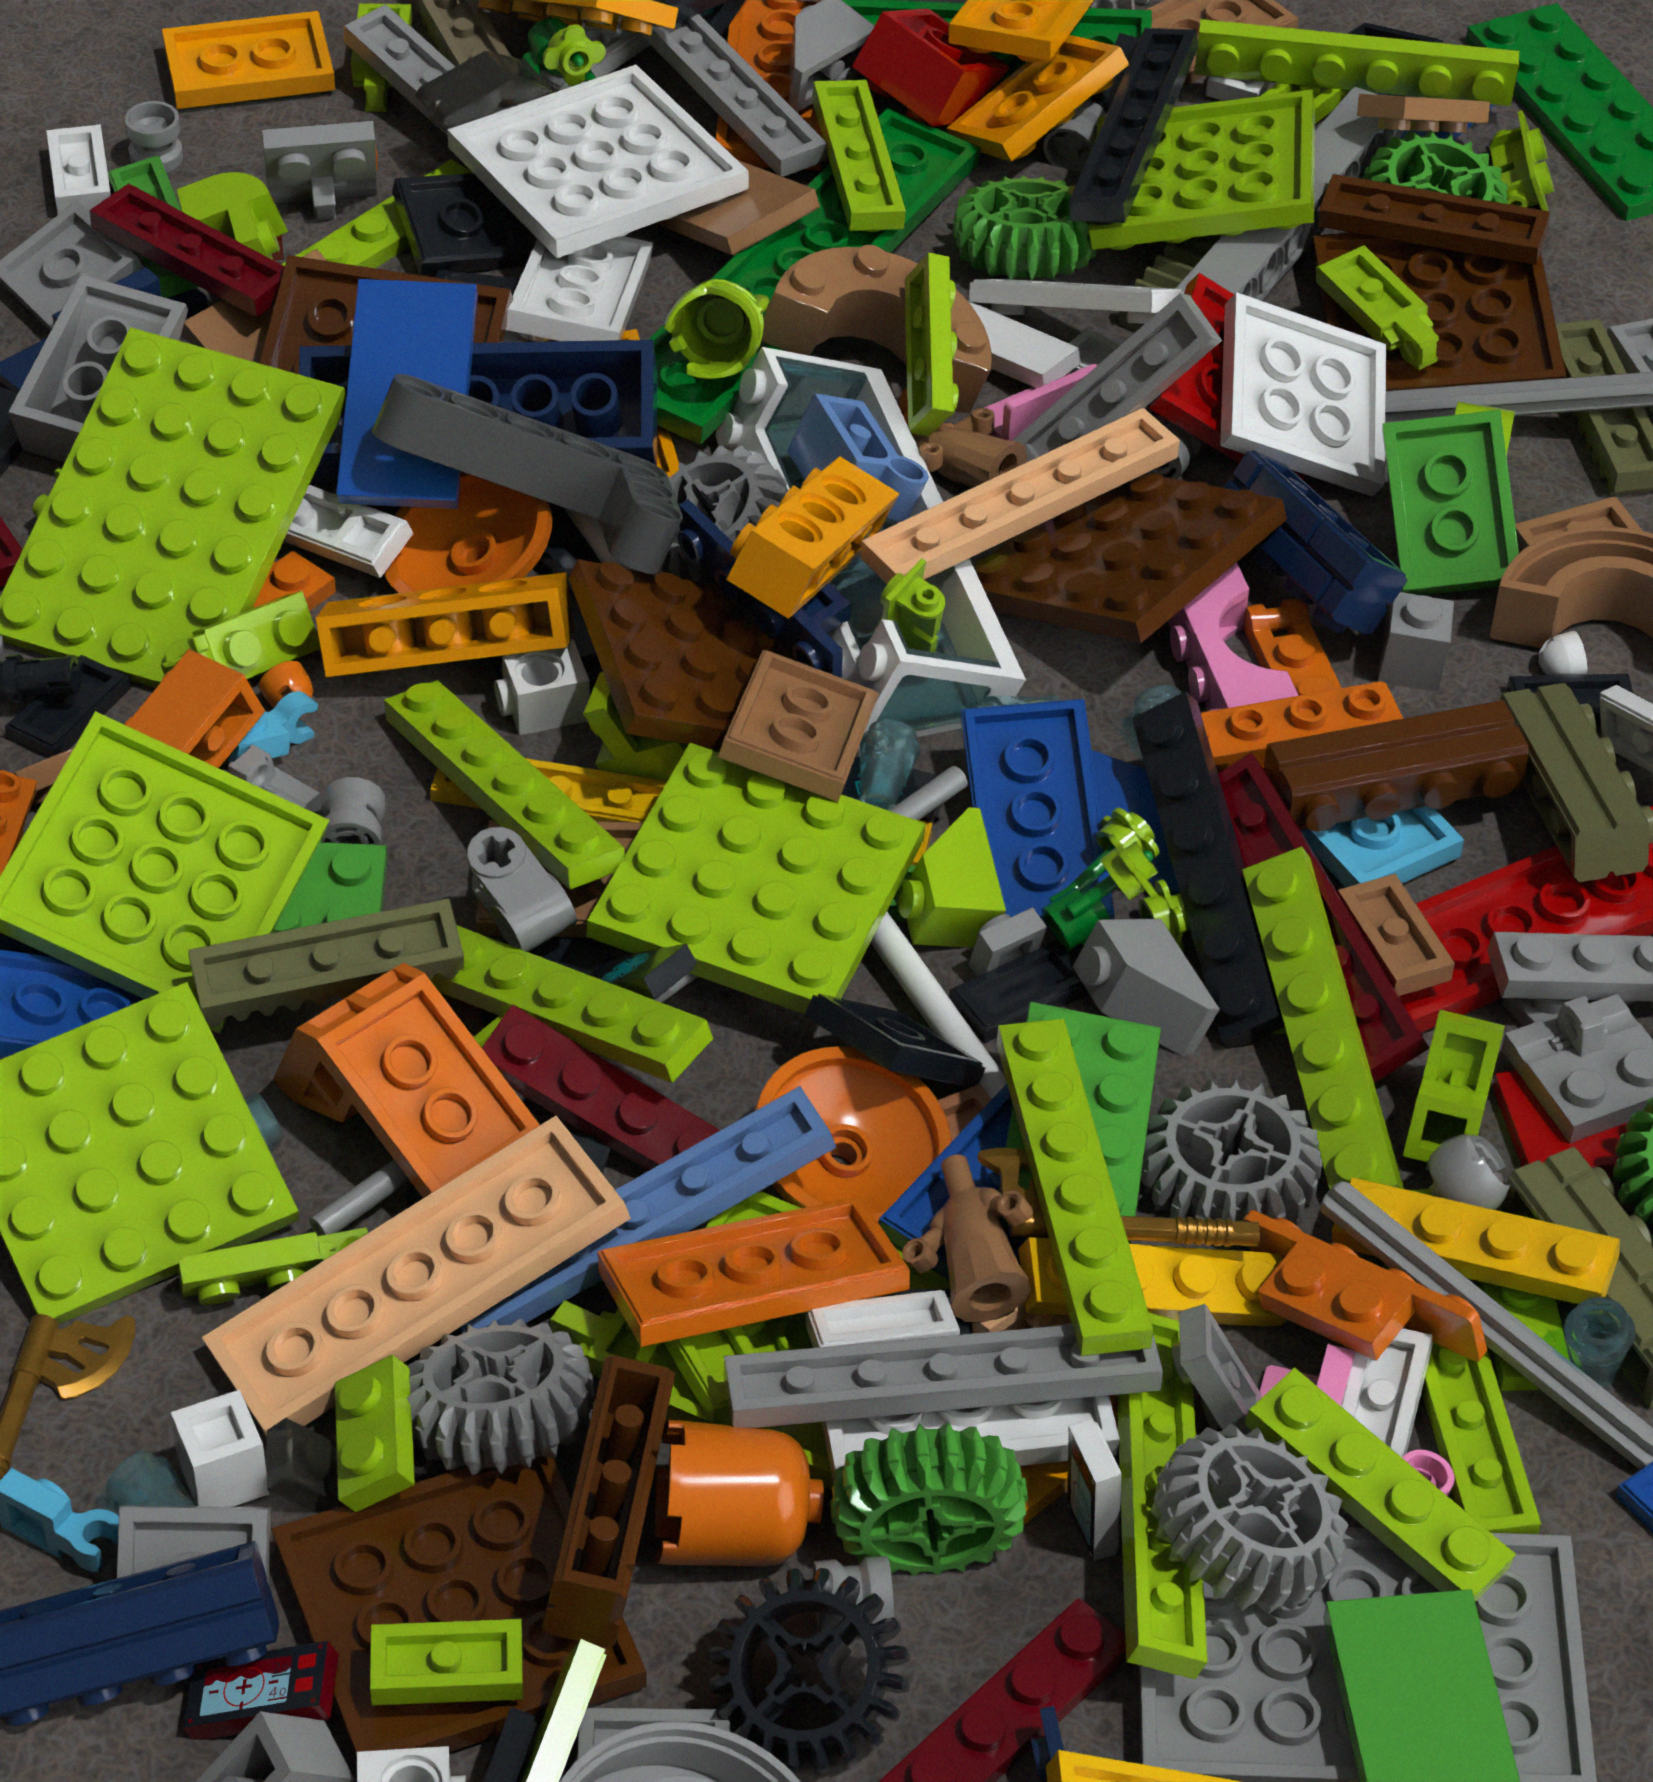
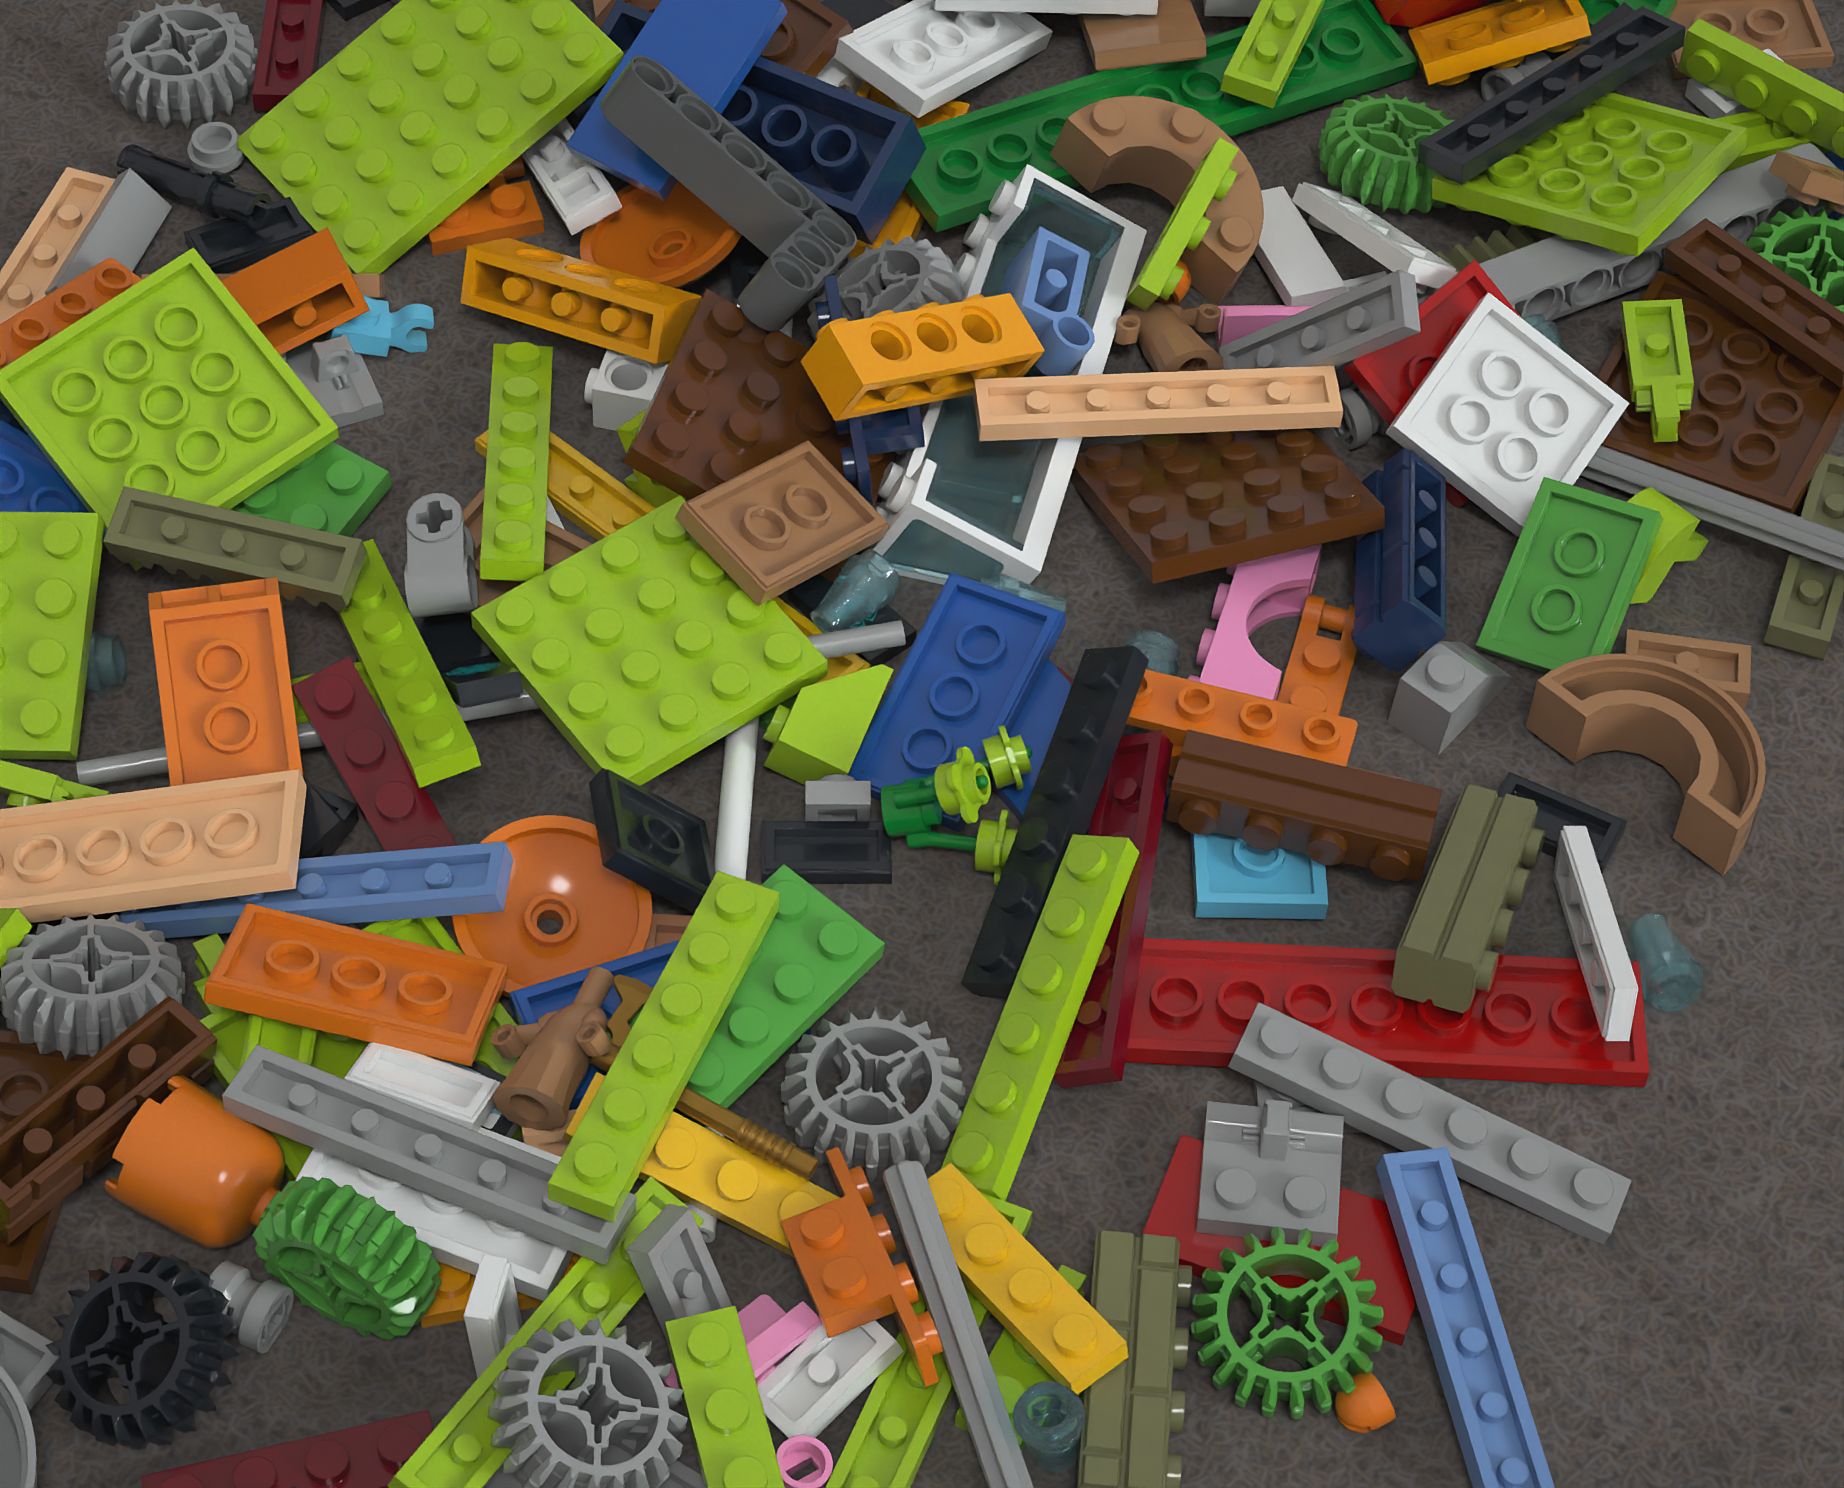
camera: 30 degrees right, 5 degrees up
lime hinge [161,591,321,679] -> none
orange hinge [259,661,314,709] -> none
light grey wheel [321,777,386,845] -> none
lime helmet [664,279,769,379] -> none
lime hinge [874,558,945,658] -> none
light grey slope [1073,919,1219,1056] -> none
medium nougat plate [1337,874,1455,996] -> none
lime brick [1403,1010,1505,1162] -> none
light grey piece [1426,1134,1510,1210] -> none
white hinge [1539,631,1588,675] -> none

